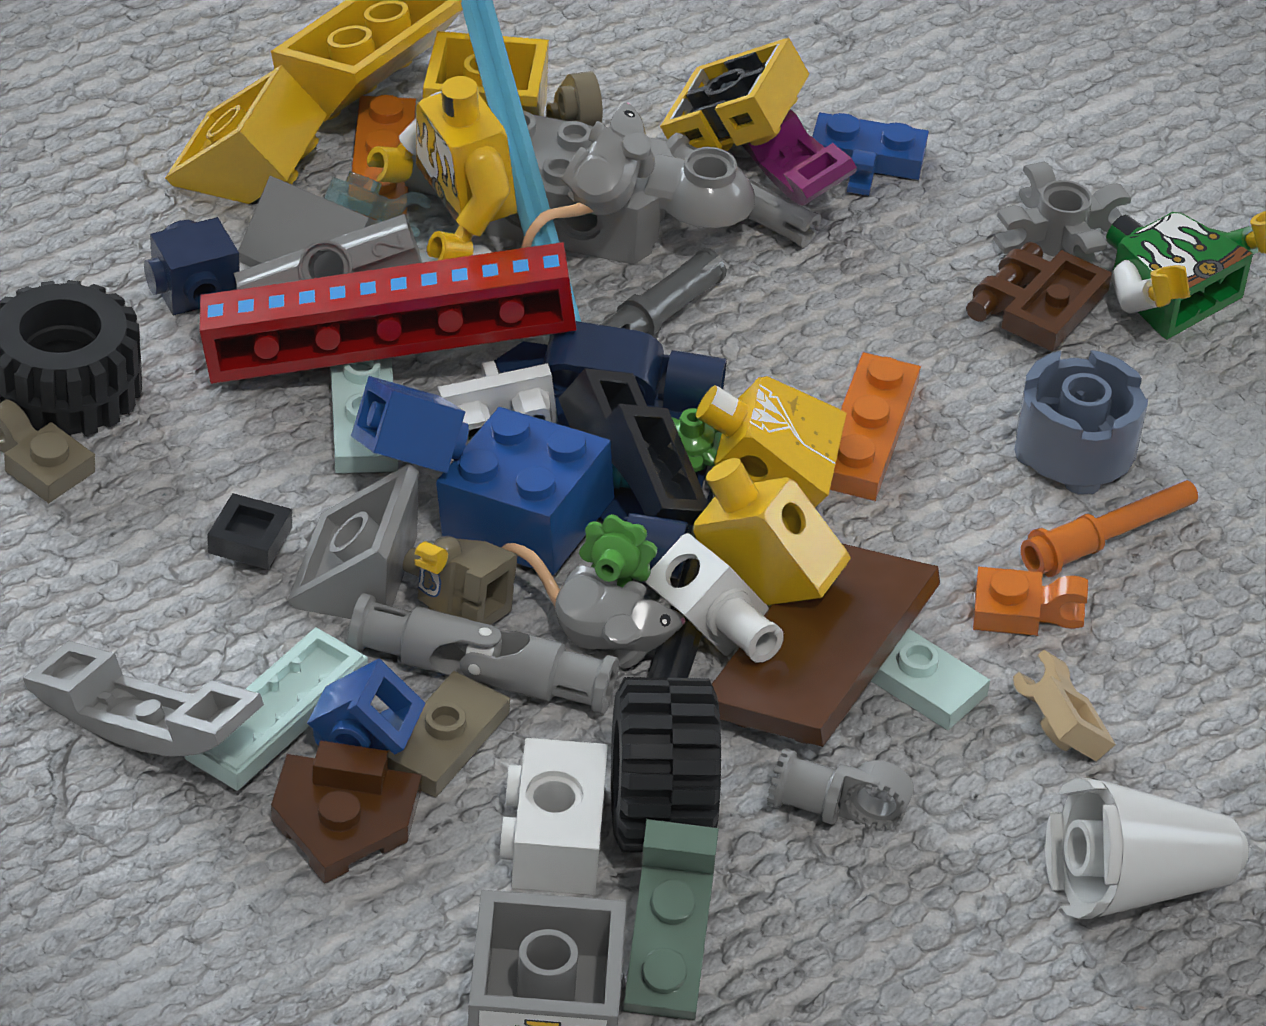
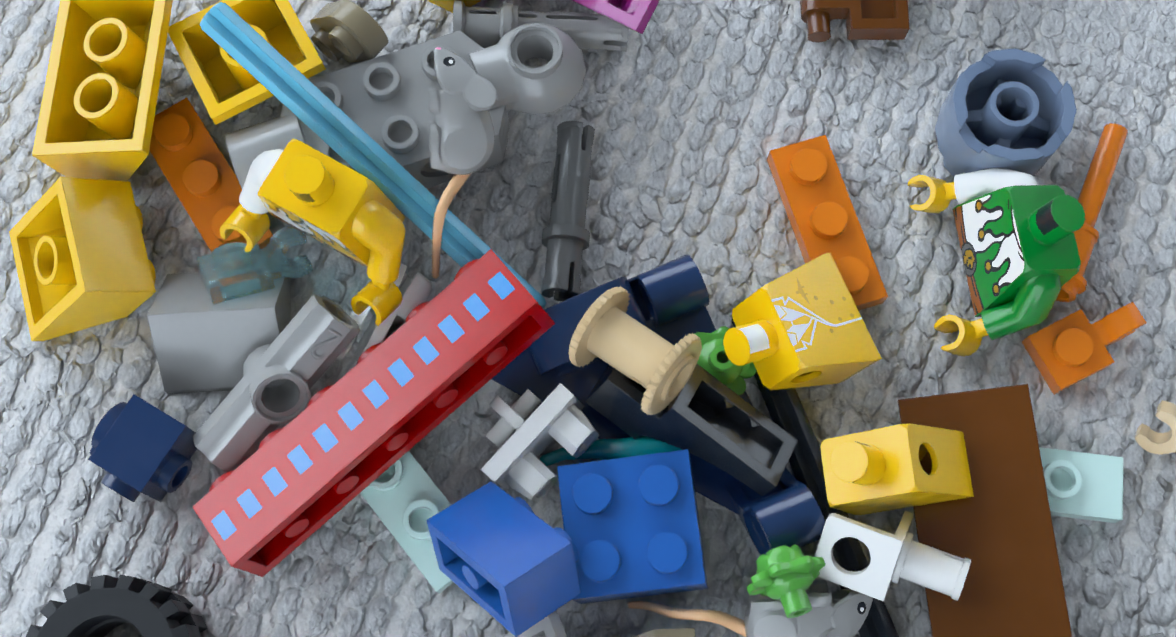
camera: 30 degrees left, 30 degrees up
none -> tan hose [569,286,702,415]
none -> torso [908,168,1085,357]

